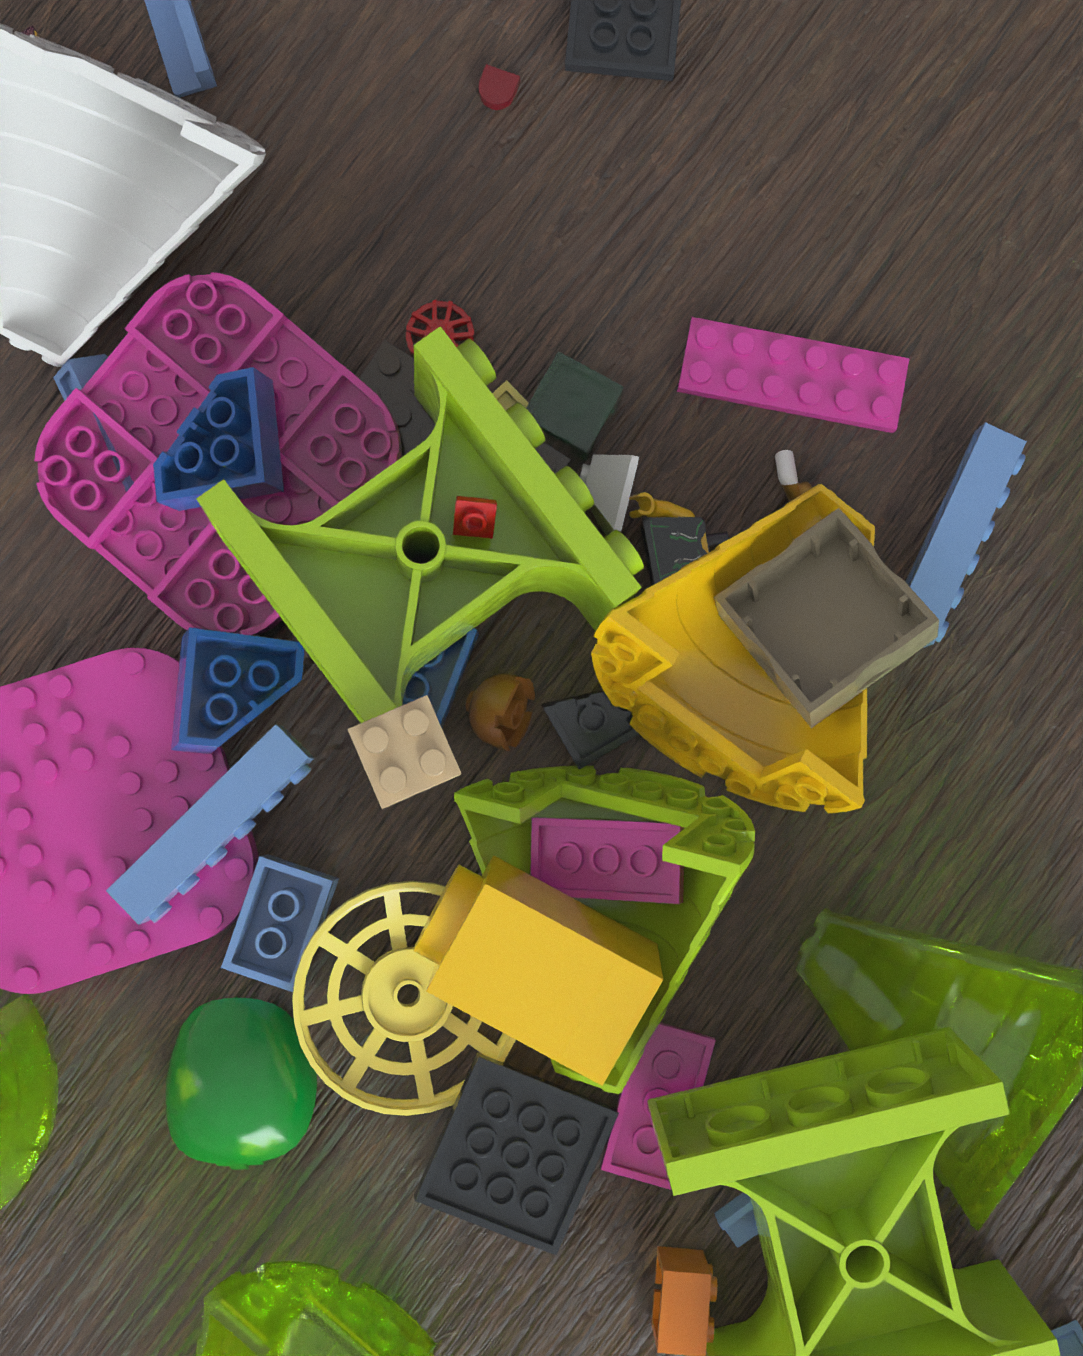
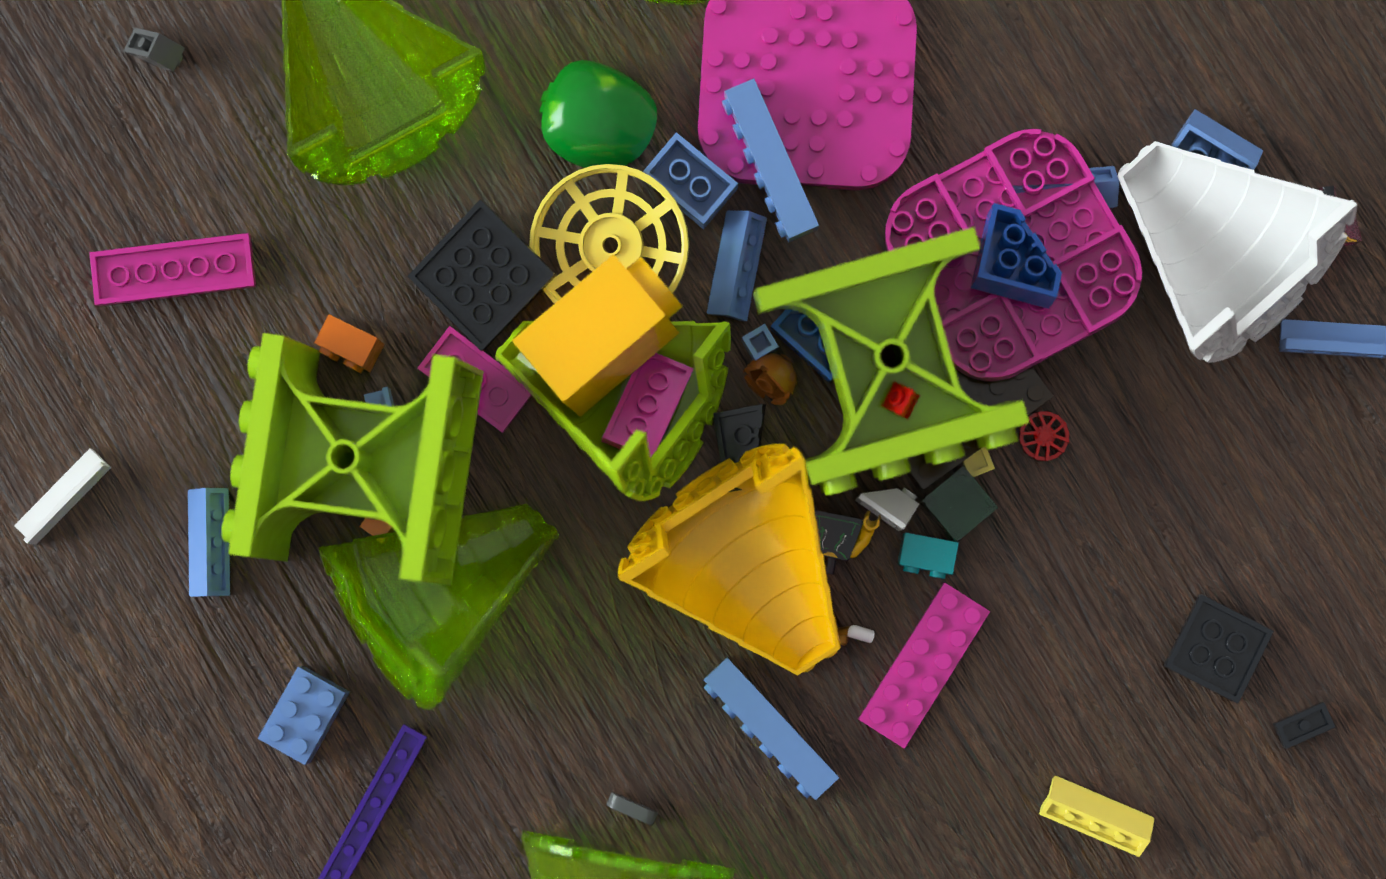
camera: 115 degrees right, 0 degrees up
blue brick [171,627,304,754] -> none
tan plate [348,695,462,809] -> none
dark red tile [479,64,520,110] -> none
dark tan tile [714,508,939,728] -> none
none -> medium blue panel [707,210,767,321]
none -> medium blue brick [741,324,779,361]
none -> teal brick [897,533,959,579]
none -> light yellow panel [1039,776,1154,857]

